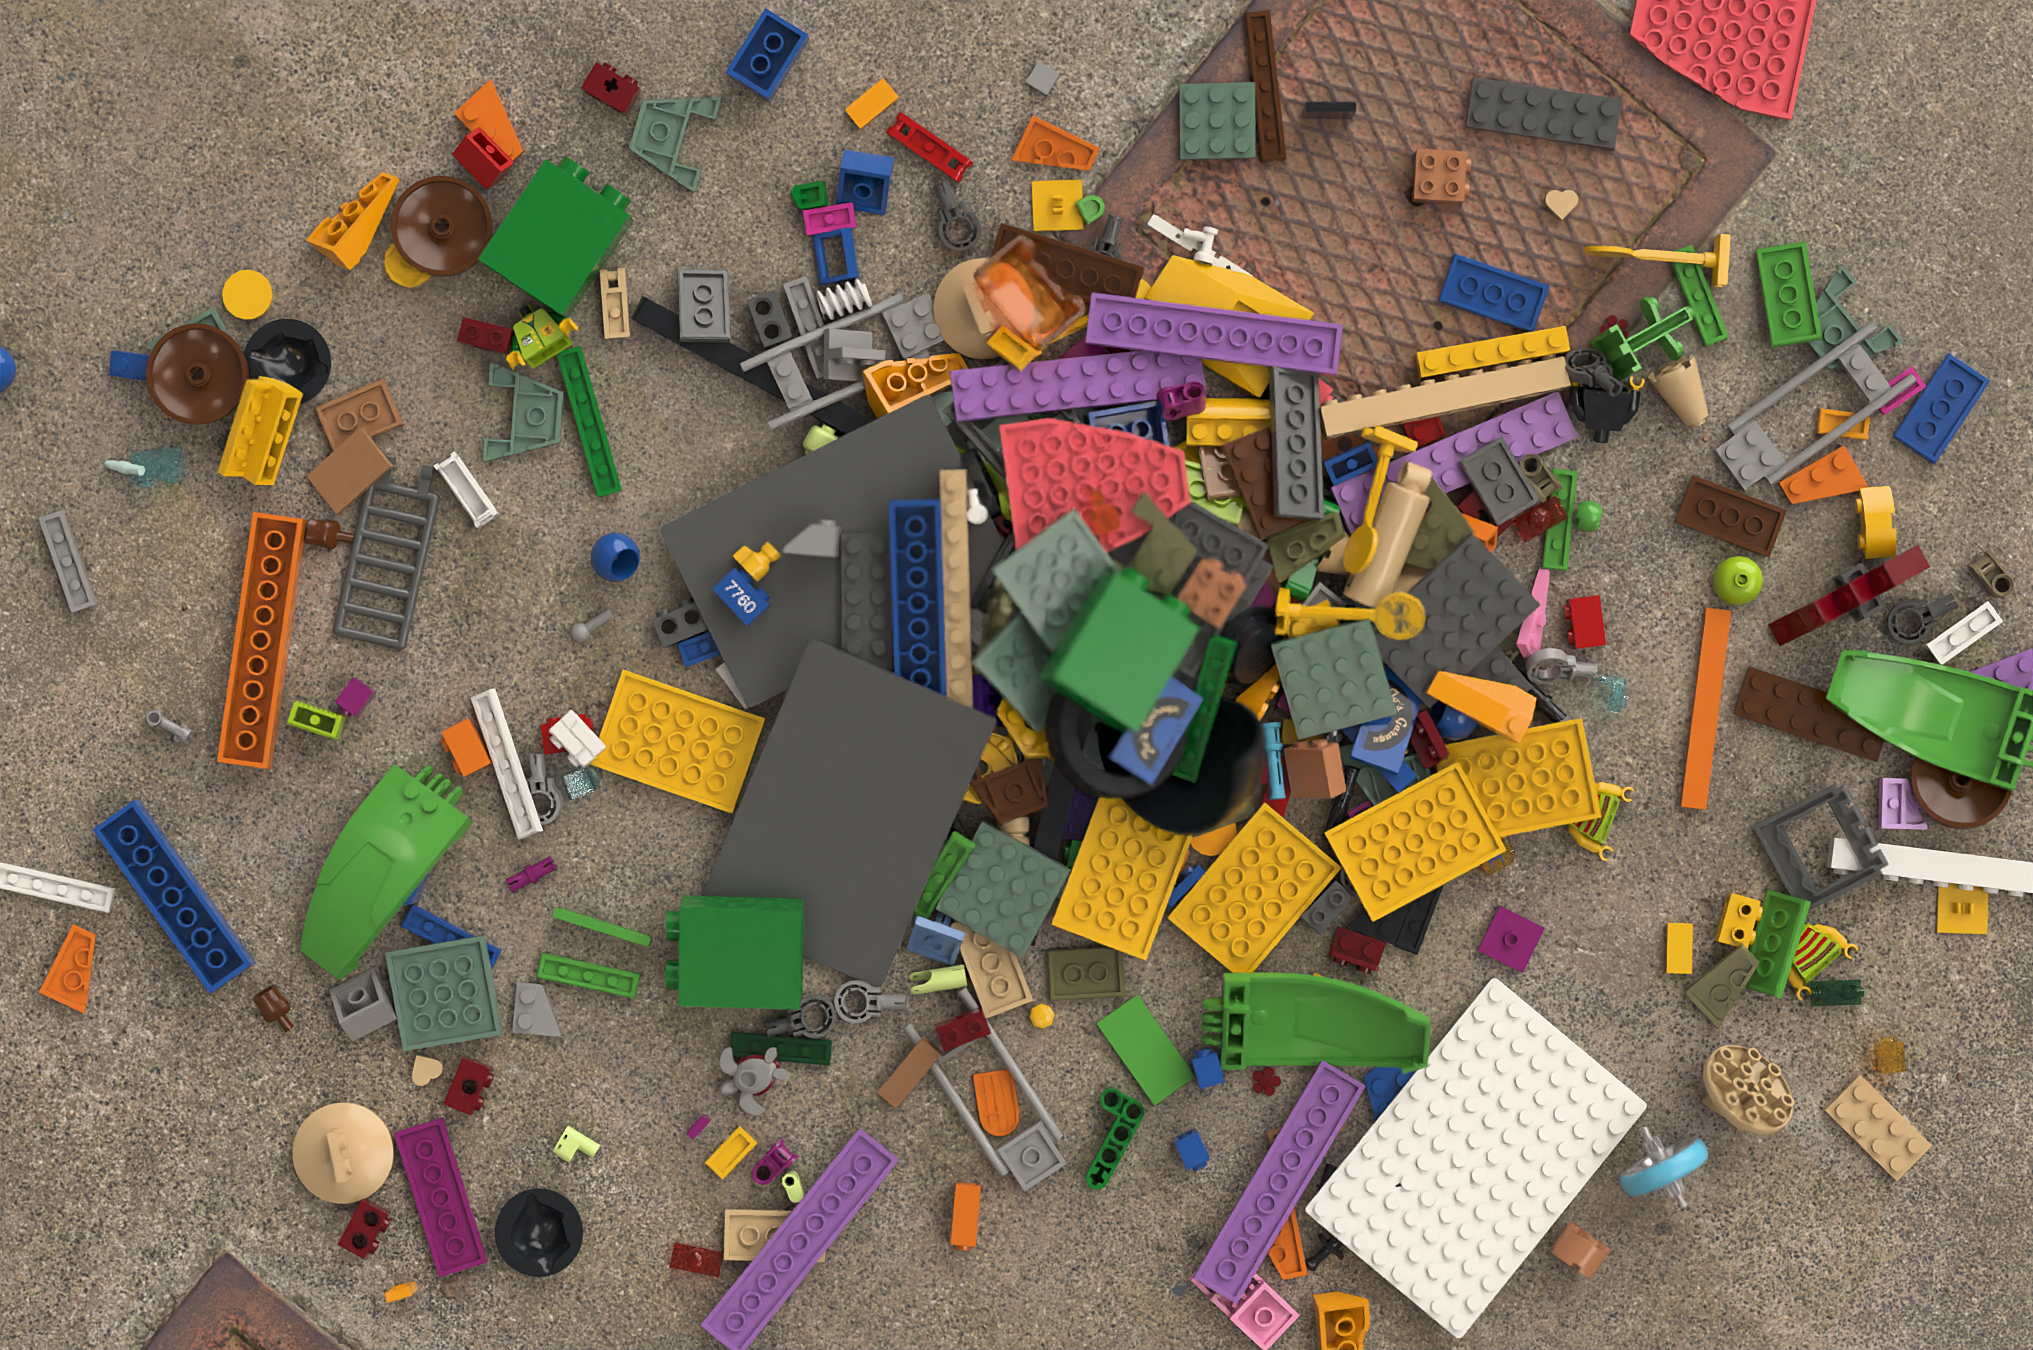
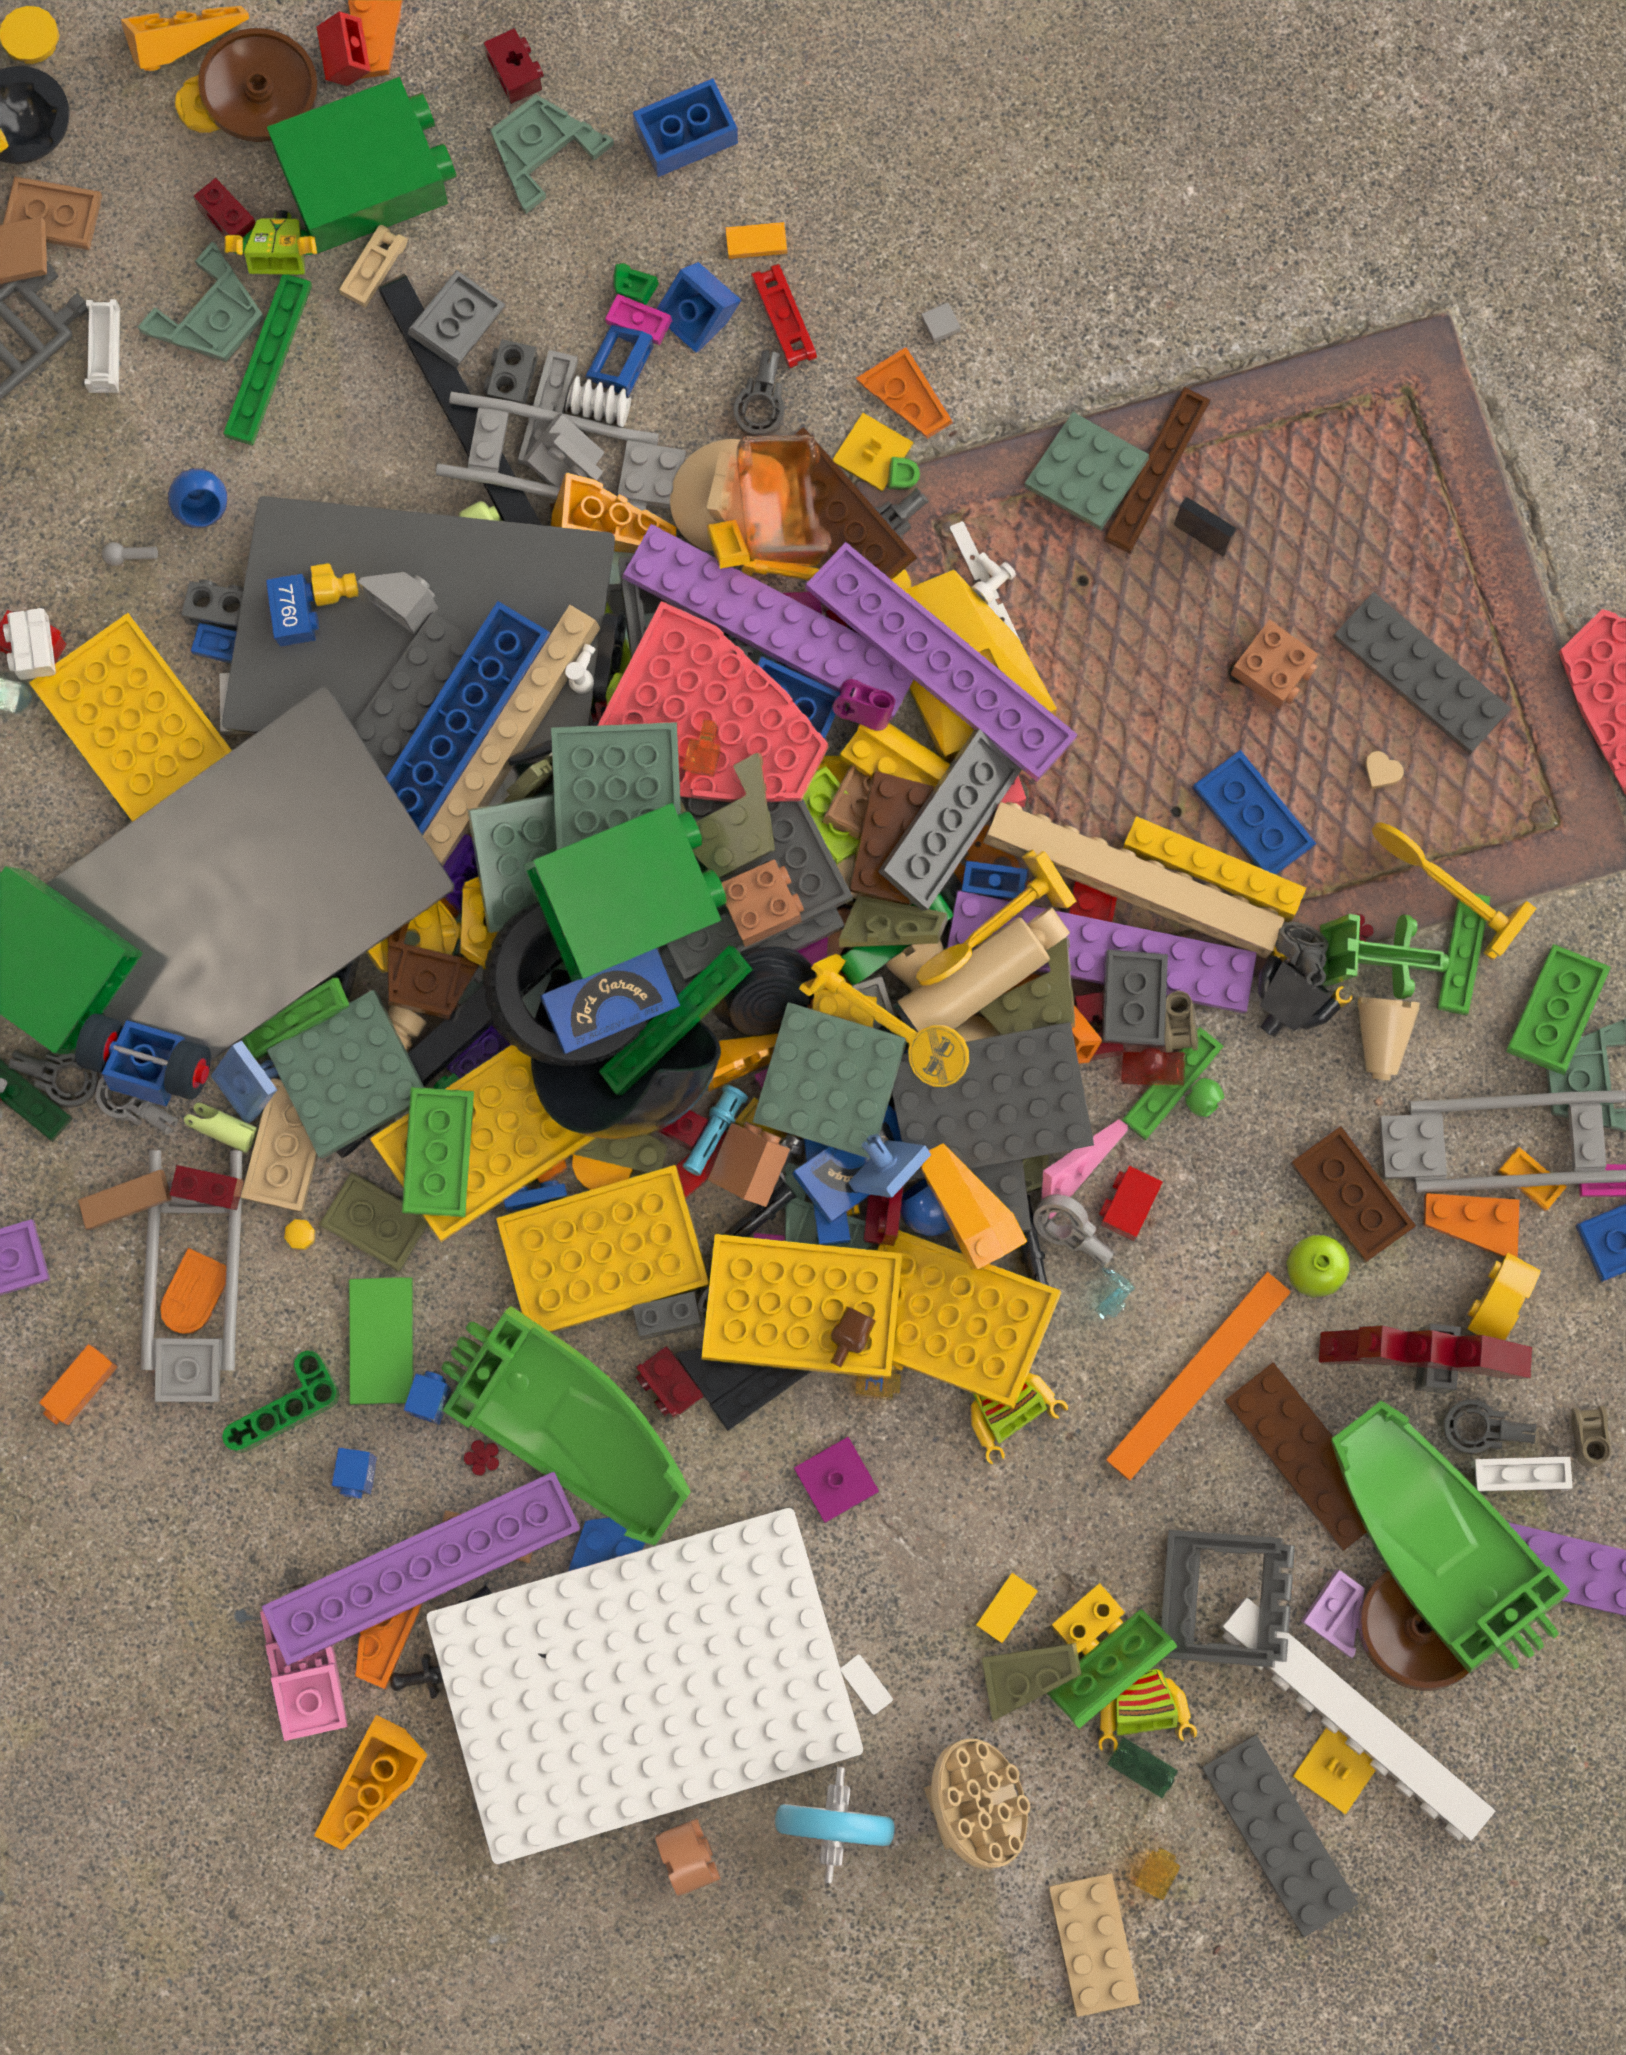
camera: 35 degrees right, 10 degrees down
none -> brick [75,1014,211,1107]
none -> bright green tile [402,1087,474,1217]
none -> reddish brown piece [830,1306,876,1368]
none -> white sticker [840,1655,893,1715]
none -> medium blue tile [848,1134,931,1198]
none -> dark grey plate [1201,1734,1359,1937]

